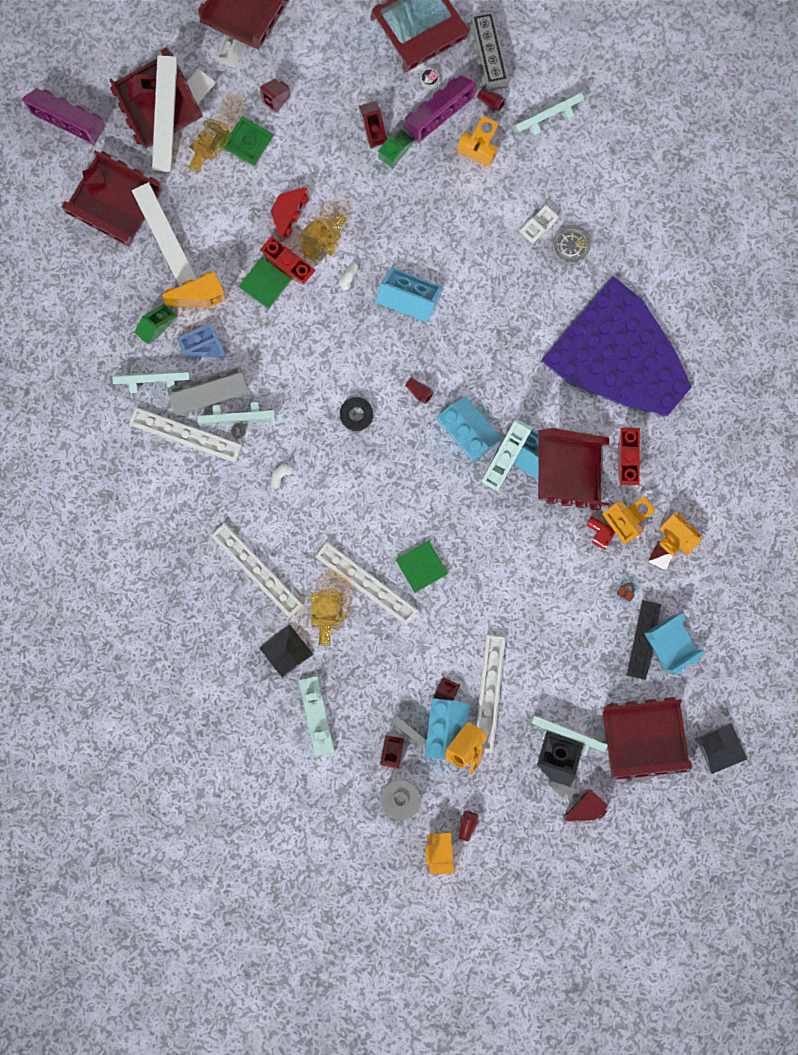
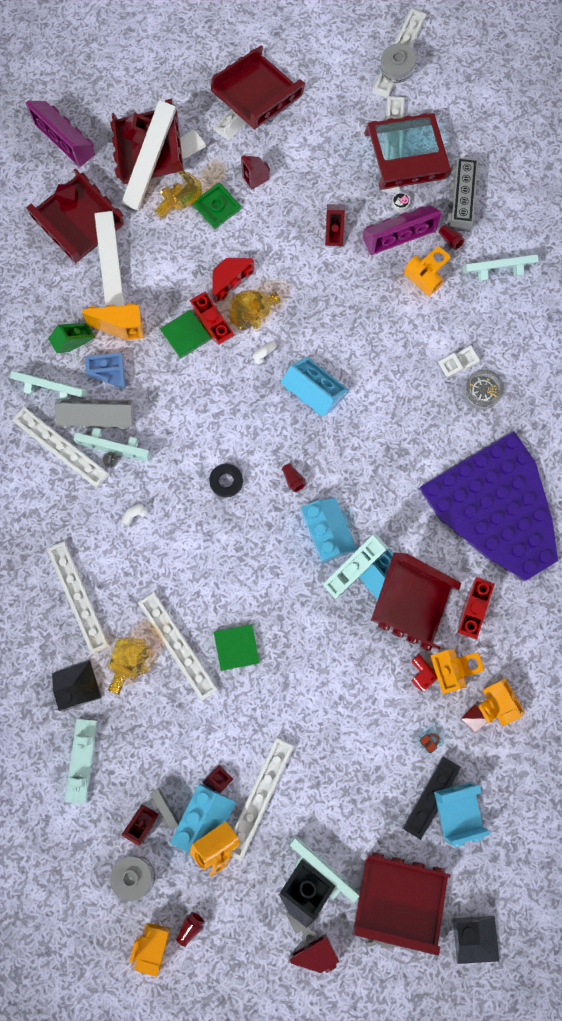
camera: 20 degrees right, 5 degrees down
green slope [378,129,415,169] -> none

